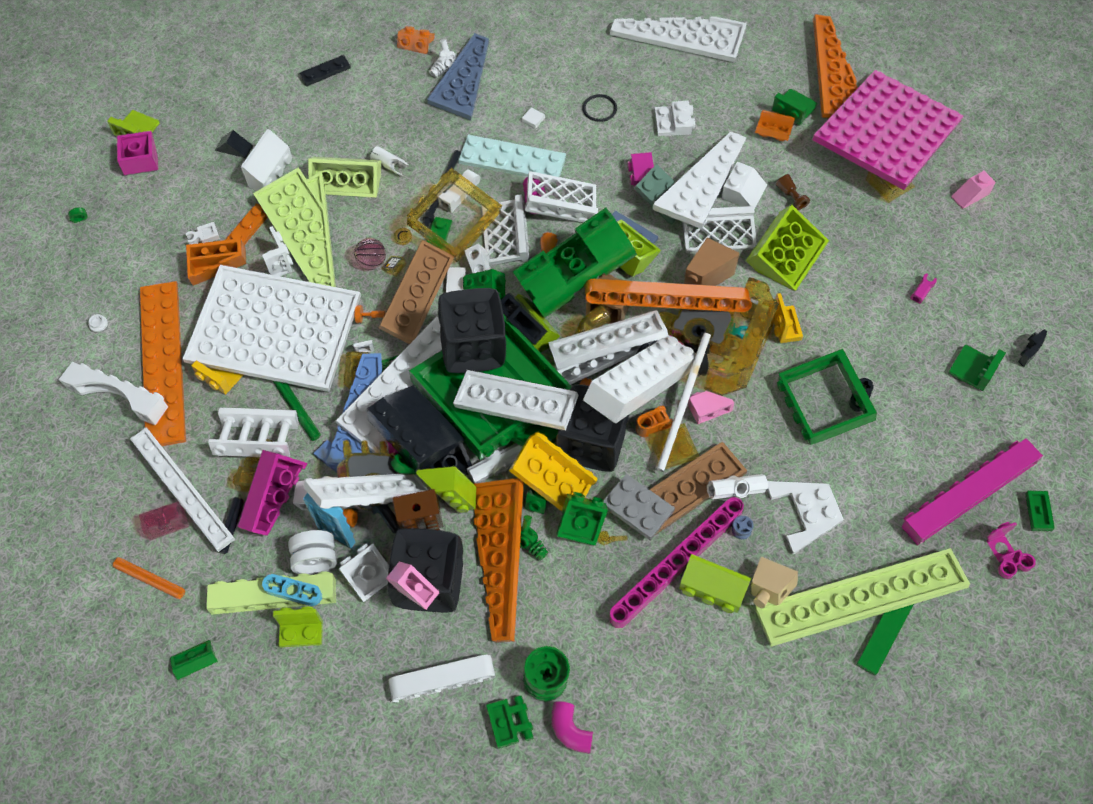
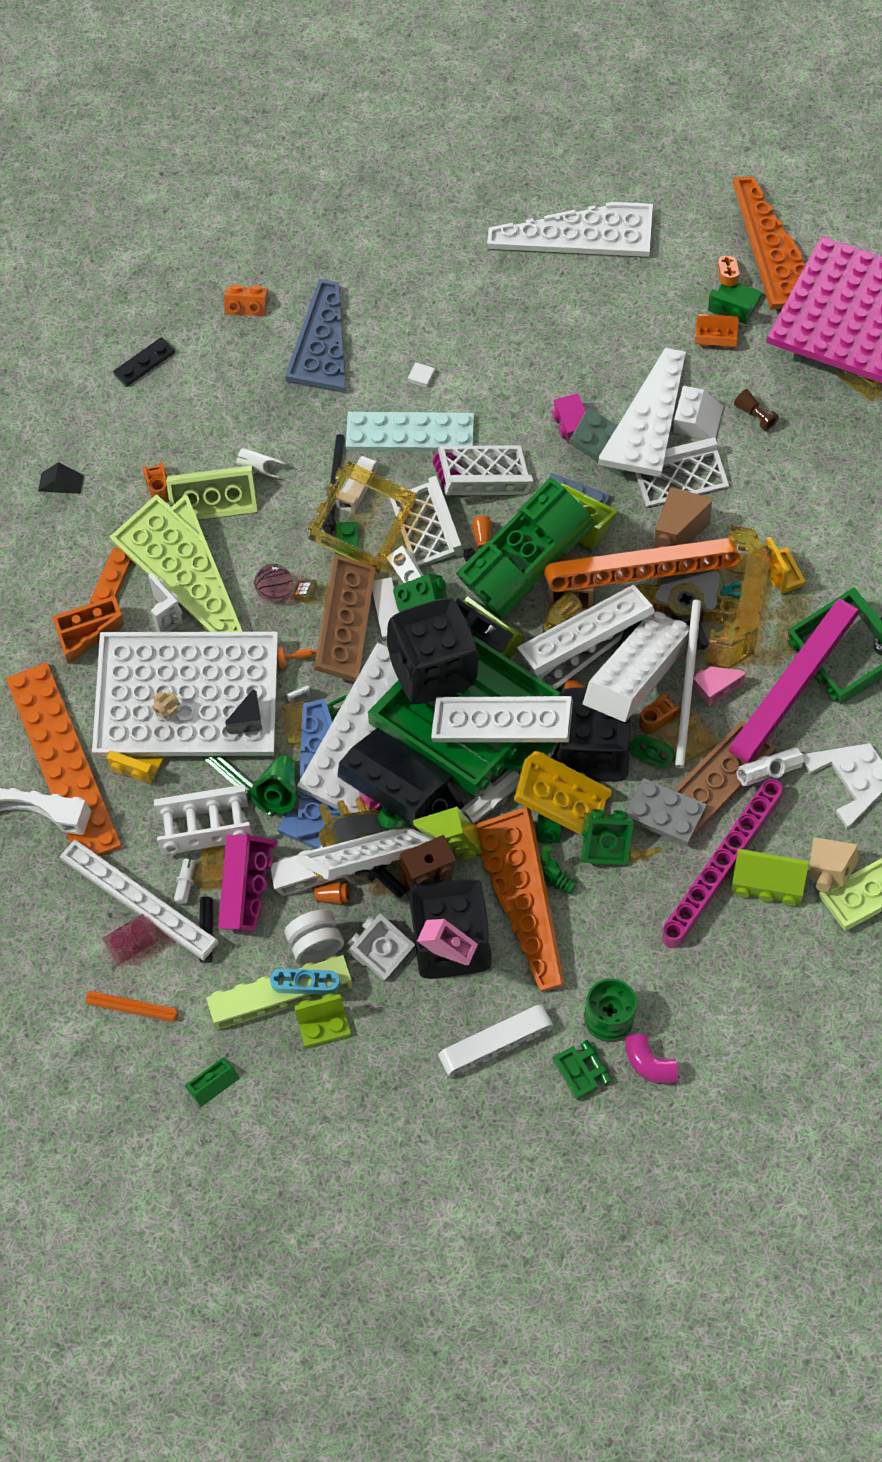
camera: 10 degrees left, 0 degrees up
white plate [186,222,220,244] -> none
white slope [241,129,292,191] -> none
medium azure plate [303,493,356,548] -> none
clear yellow tile [394,228,412,245] -> none
white piece [429,39,456,78] -> none
black tyre [582,94,617,122] -> none
white plate [655,101,695,136] -> none
sand blue wheel [732,516,754,540] -> none
lime slope [746,205,829,291] -> none
none -> orange piece [142,462,169,501]
none -> tan gear [152,691,180,719]
none -> white axle [174,859,197,905]
none -> black slope [225,689,262,734]
none -> green cone [251,755,297,815]
none -> green plate [630,735,675,768]
none -> orange beam [717,256,739,286]
none -> dark pink beam [729,598,859,763]

